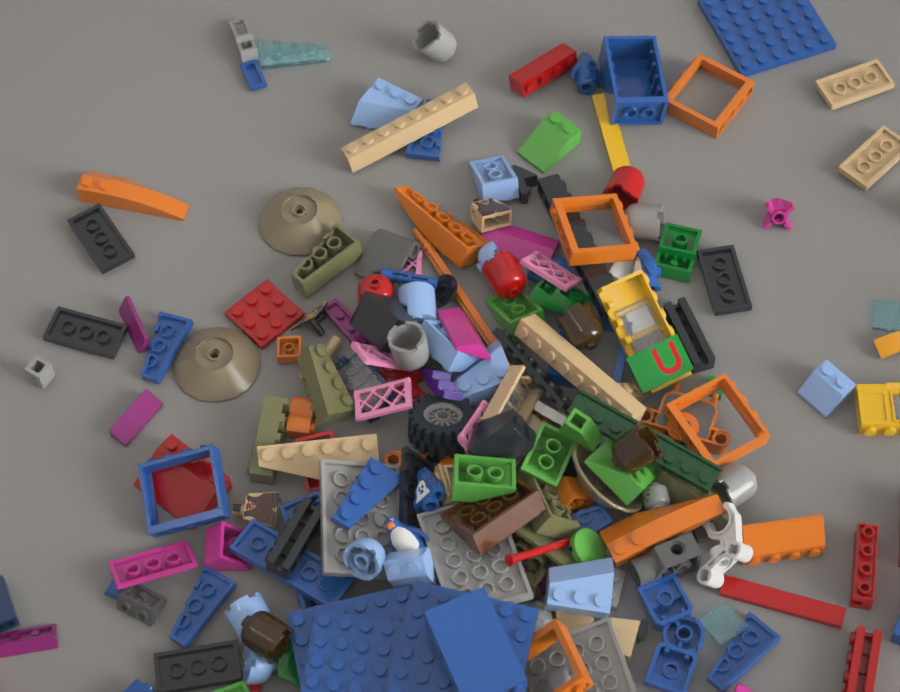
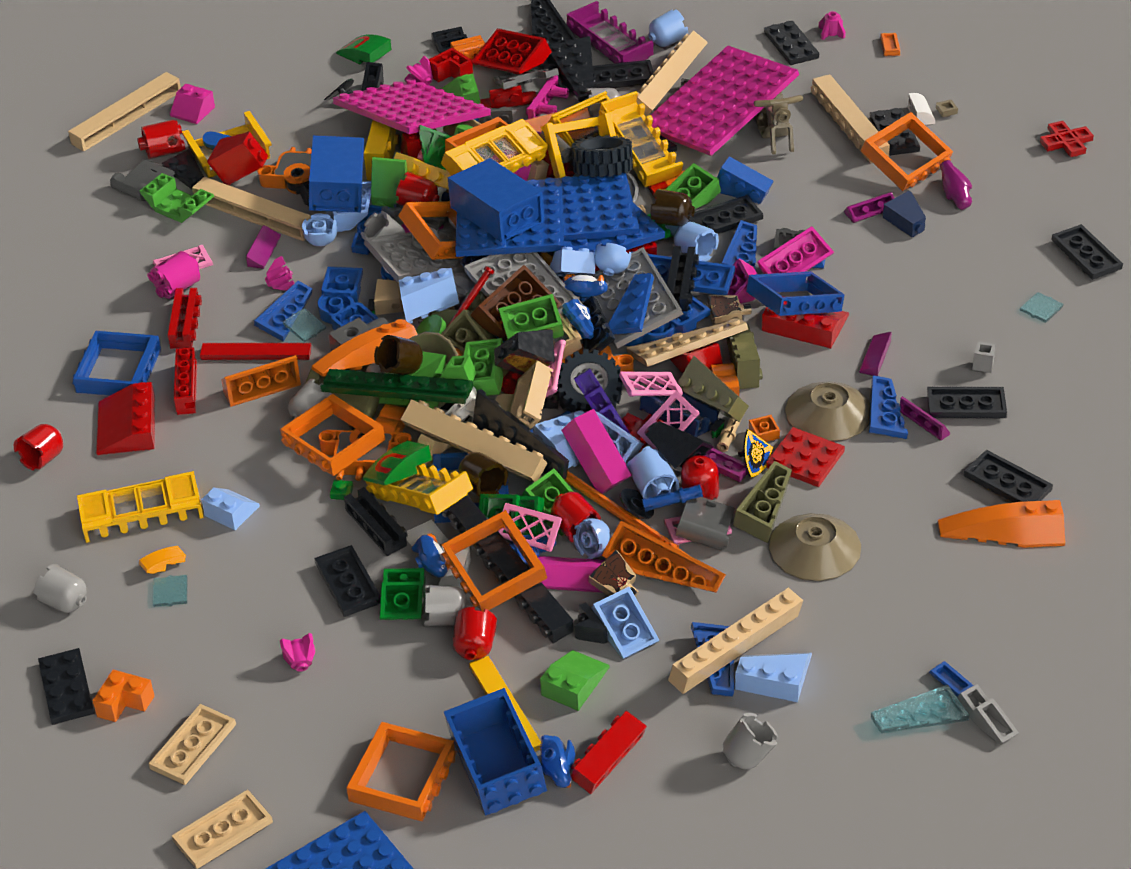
camera: 165 degrees right, 15 degrees down
light grey cylinder [387,321,429,371] -> none
white piece [697,502,753,589] -> none

